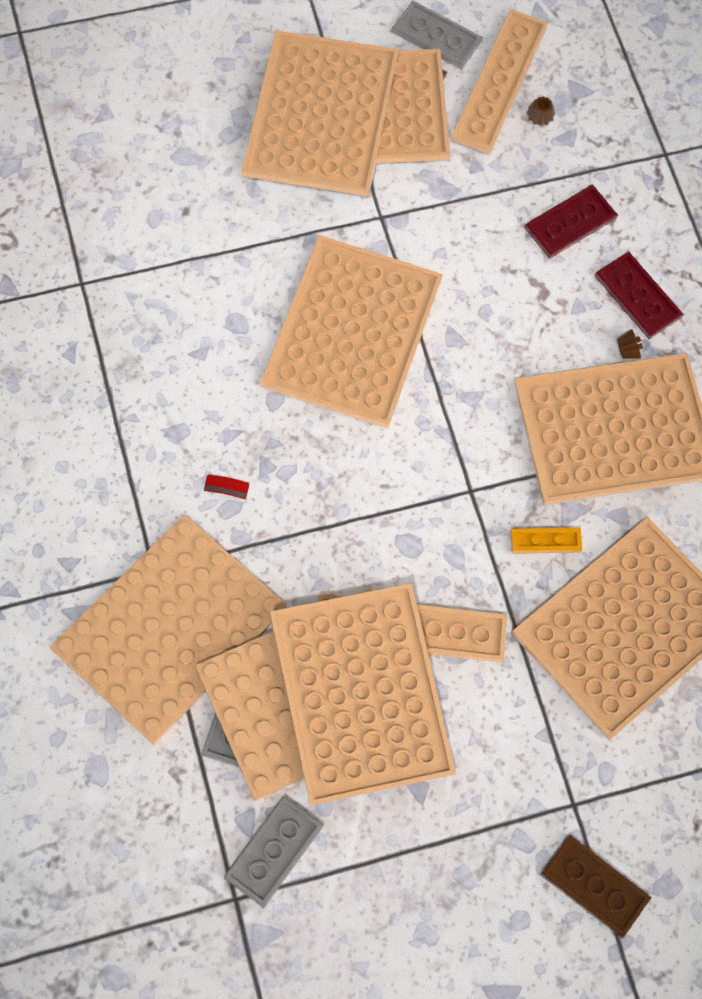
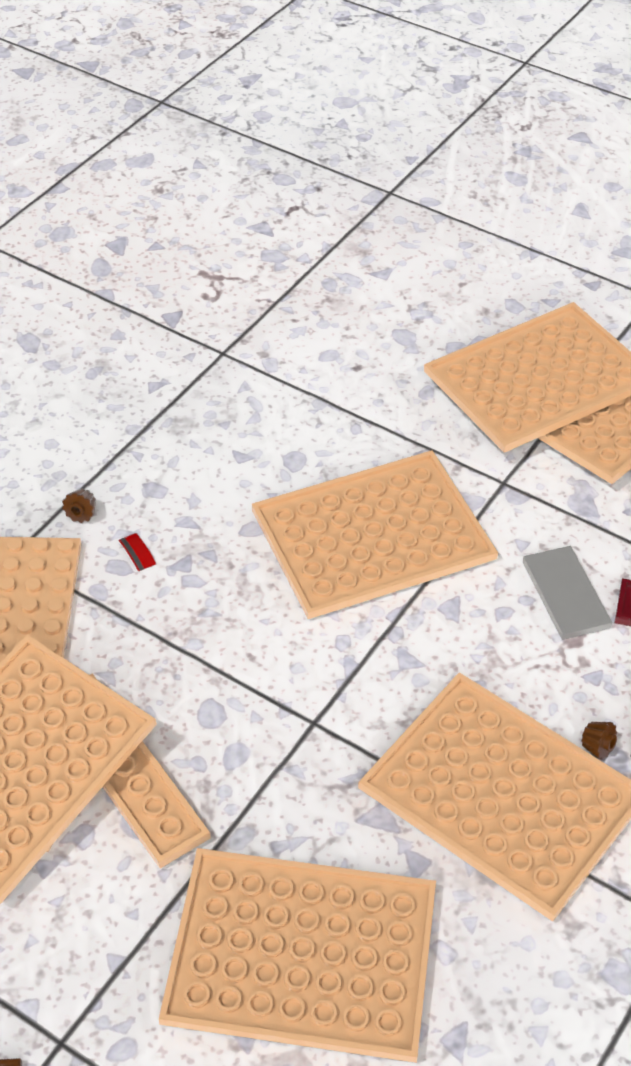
camera: 55 degrees right, 20 degrees down
light orange plate [510,528,583,554] -> none
none -> reddish brown piece [62,488,96,523]
none -> light grey tile [522,545,612,640]

